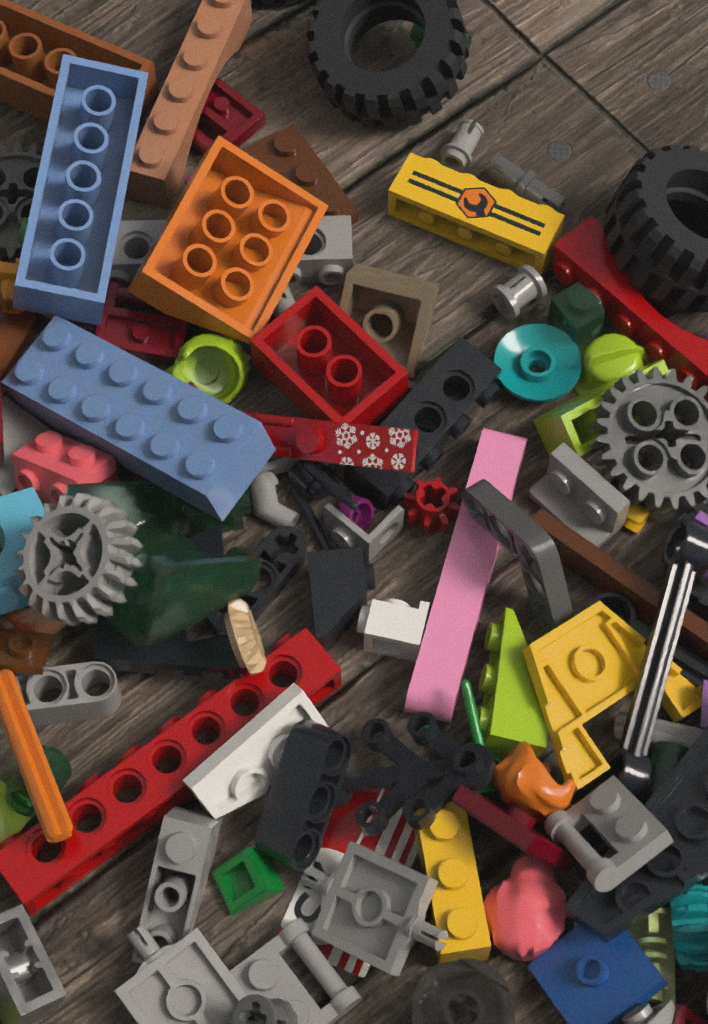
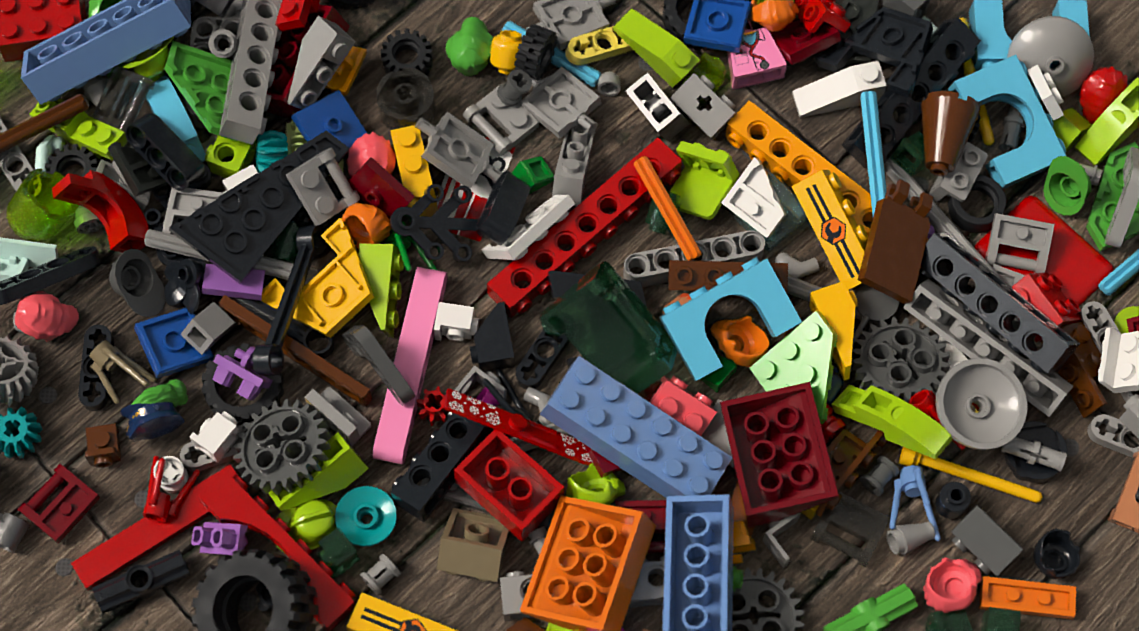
camera: 175 degrees right, 5 degrees up
light grey gear [14,492,143,626] -> none
tan gear [224,599,267,675] -> none

